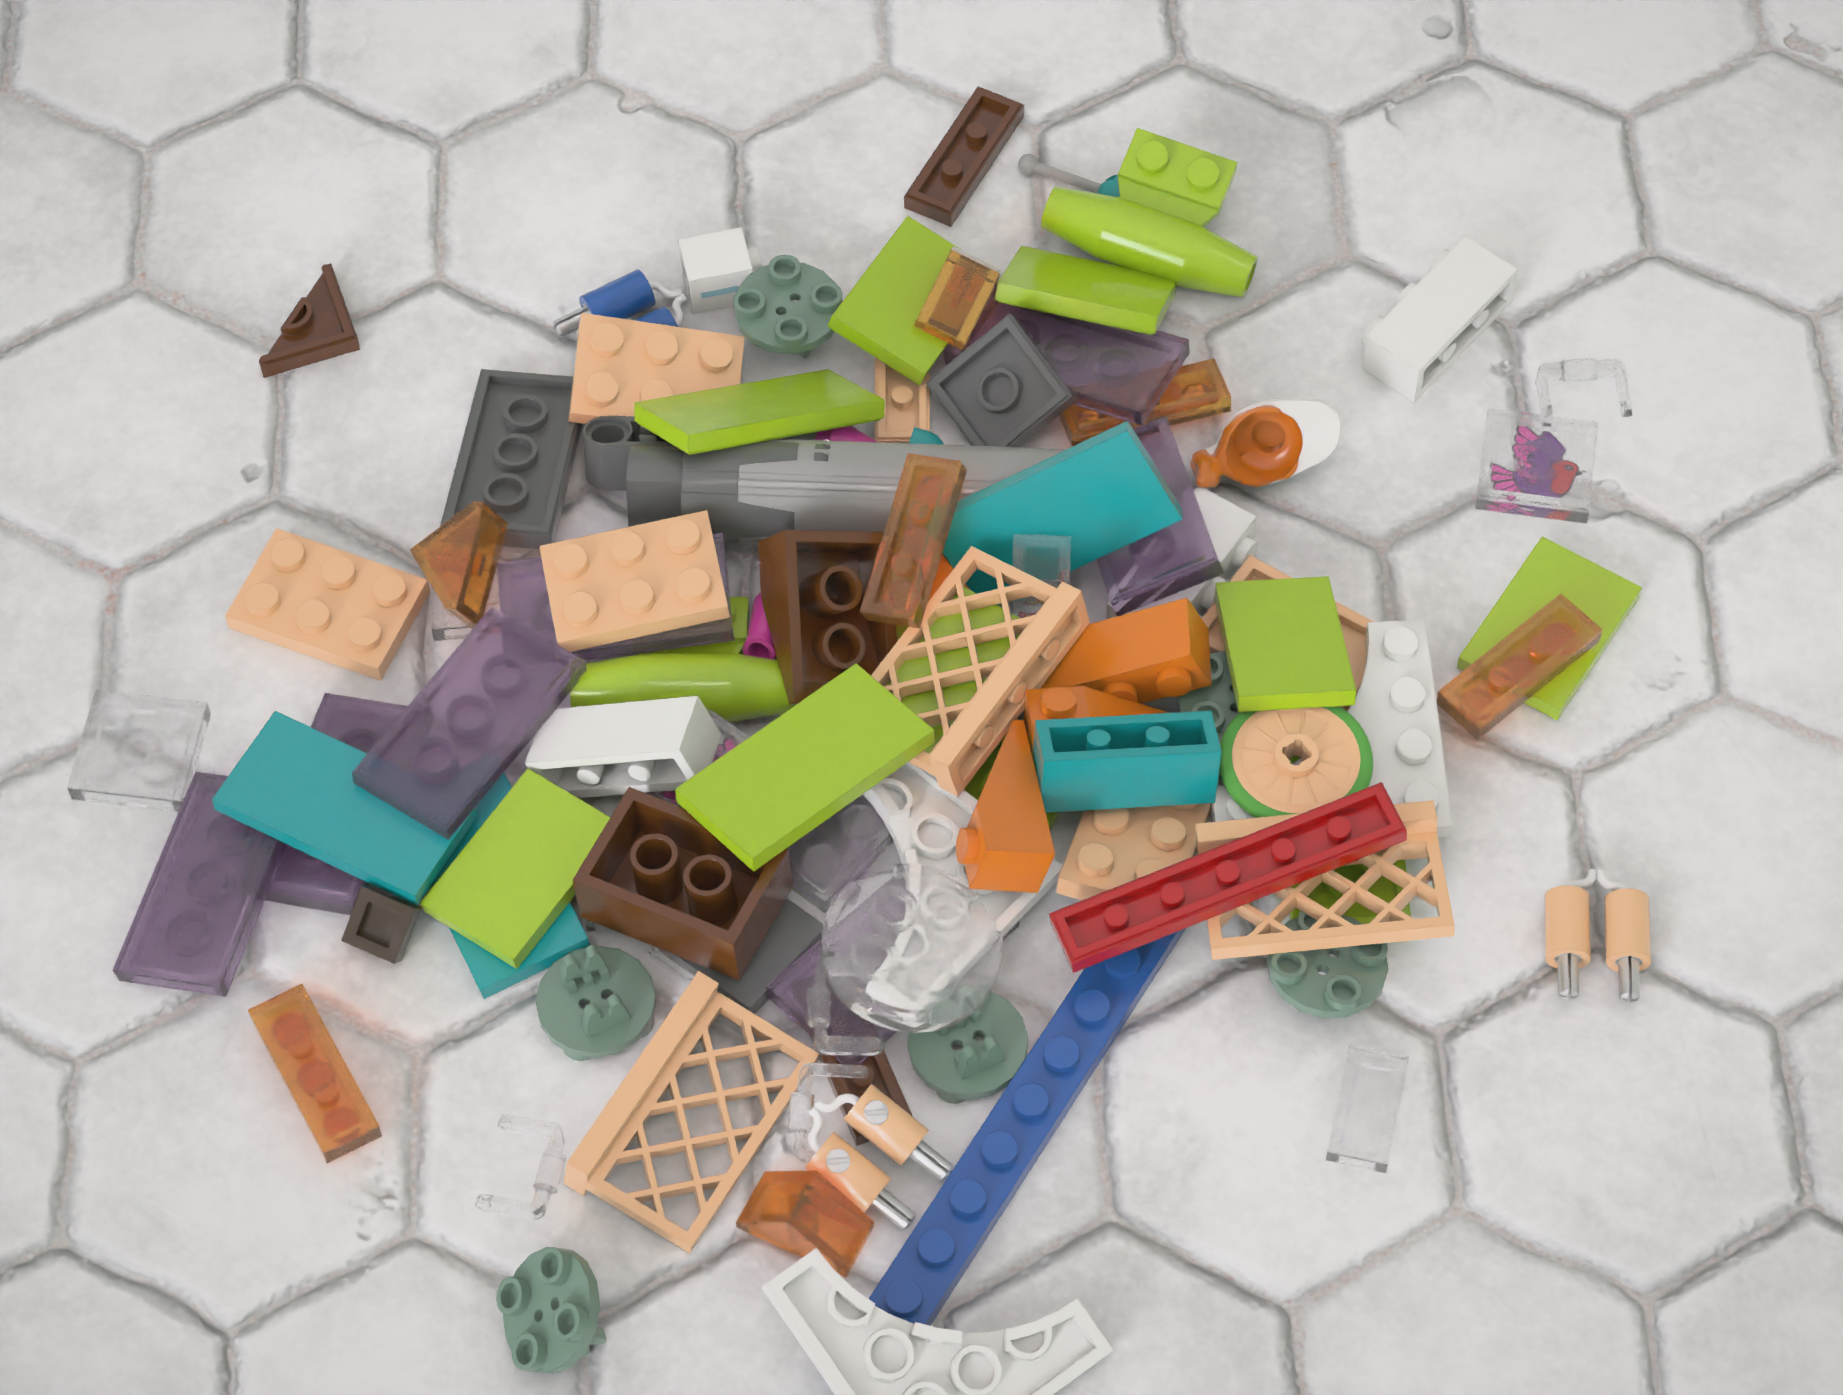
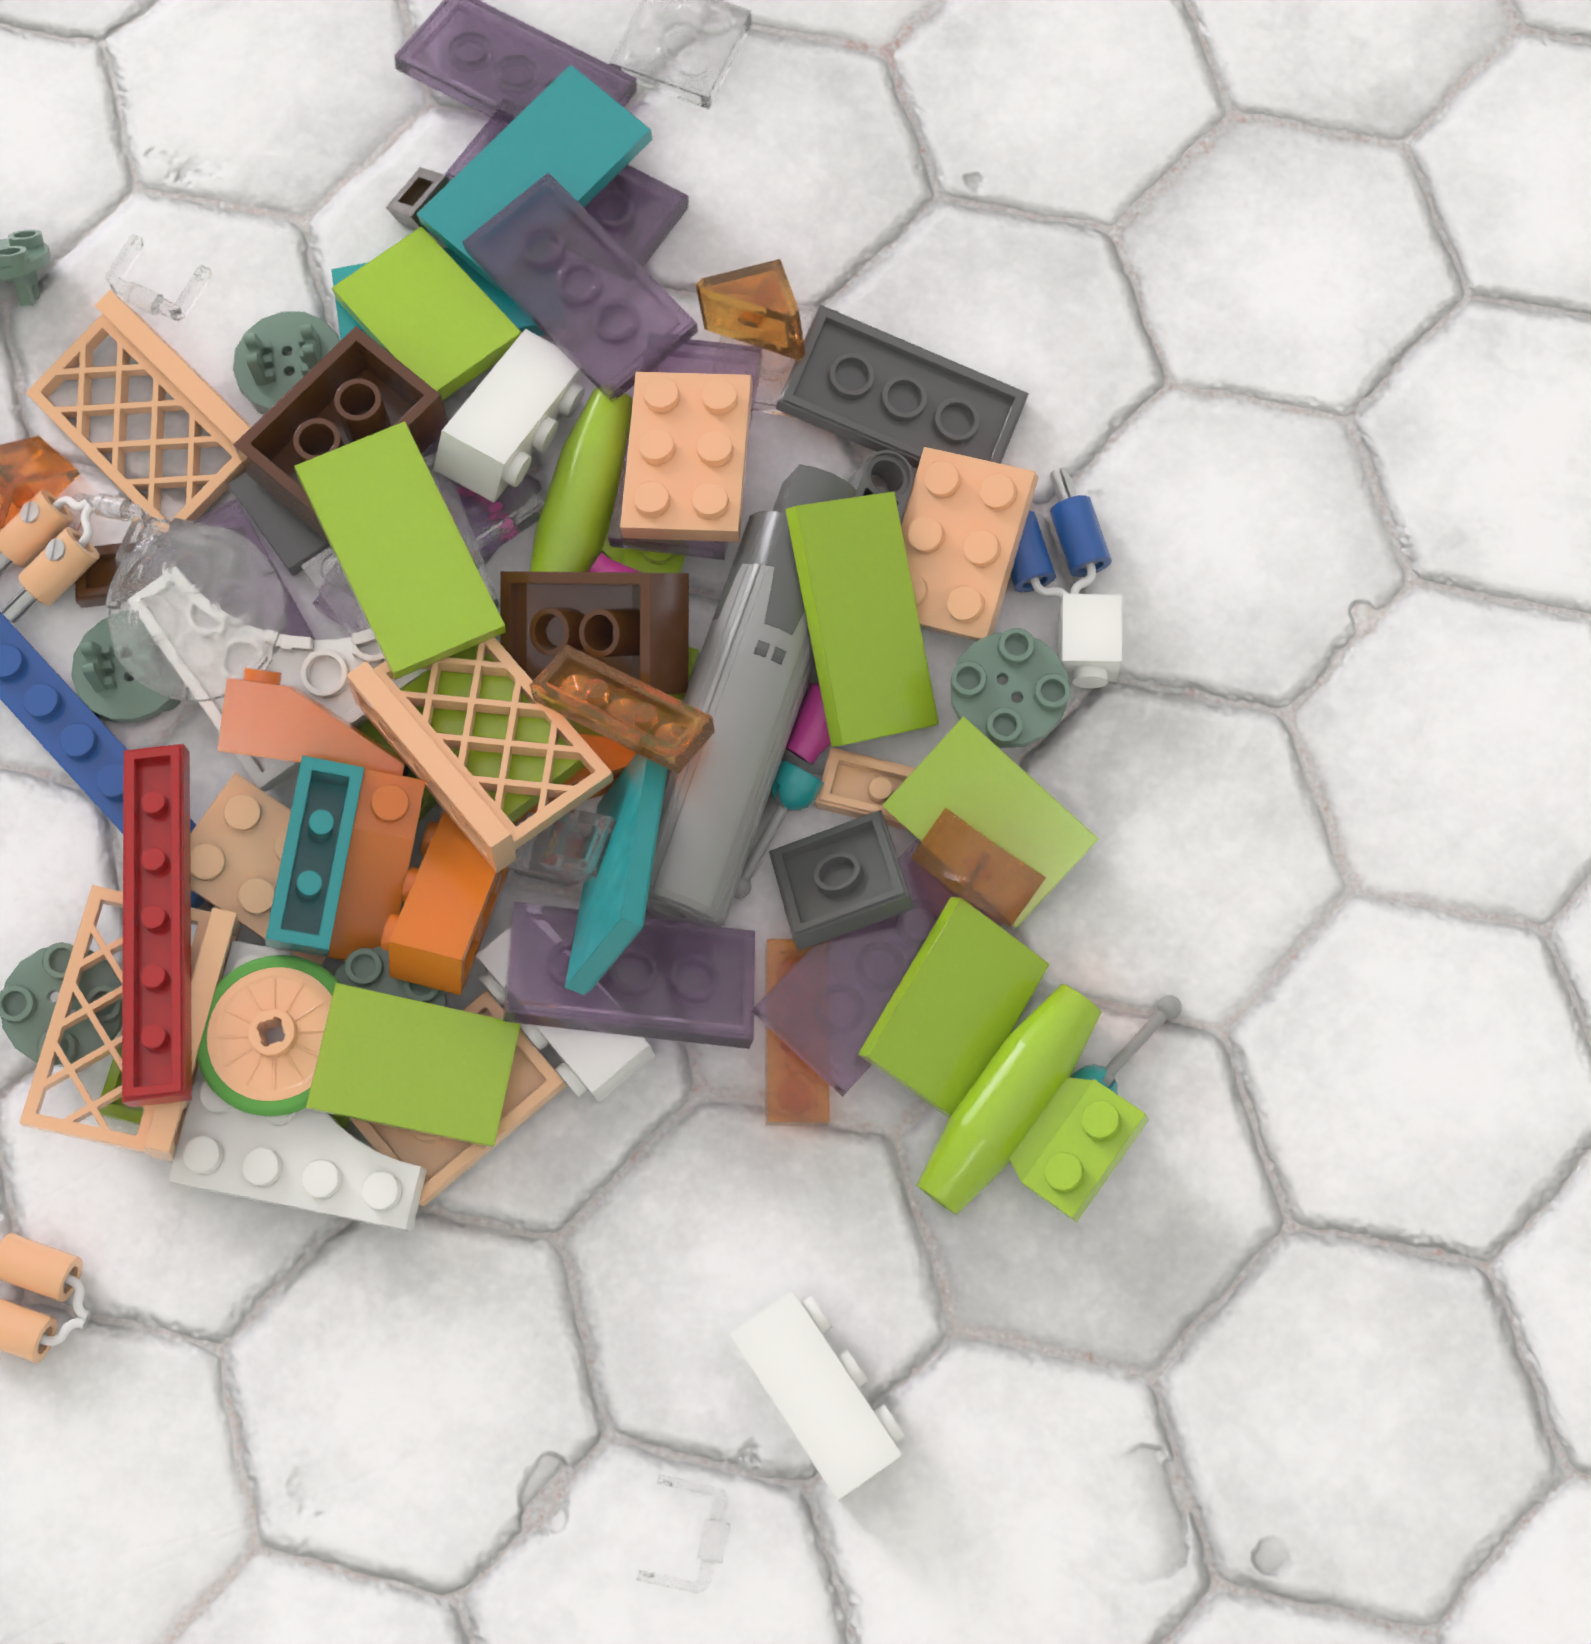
camera: 110 degrees right, 15 degrees up
light nougat plate [225,528,430,681] -> none
clear orange plate [248,984,382,1163] -> none
reddish brown tile [259,263,360,378] -> none
reddish brown tile [904,86,1024,227] -> none
orange hair [1190,398,1341,489] -> none
clear orange plate [1436,593,1602,740] -> none
lime tile [1457,536,1642,721] -> none
clear tile [1475,408,1598,524] -> none

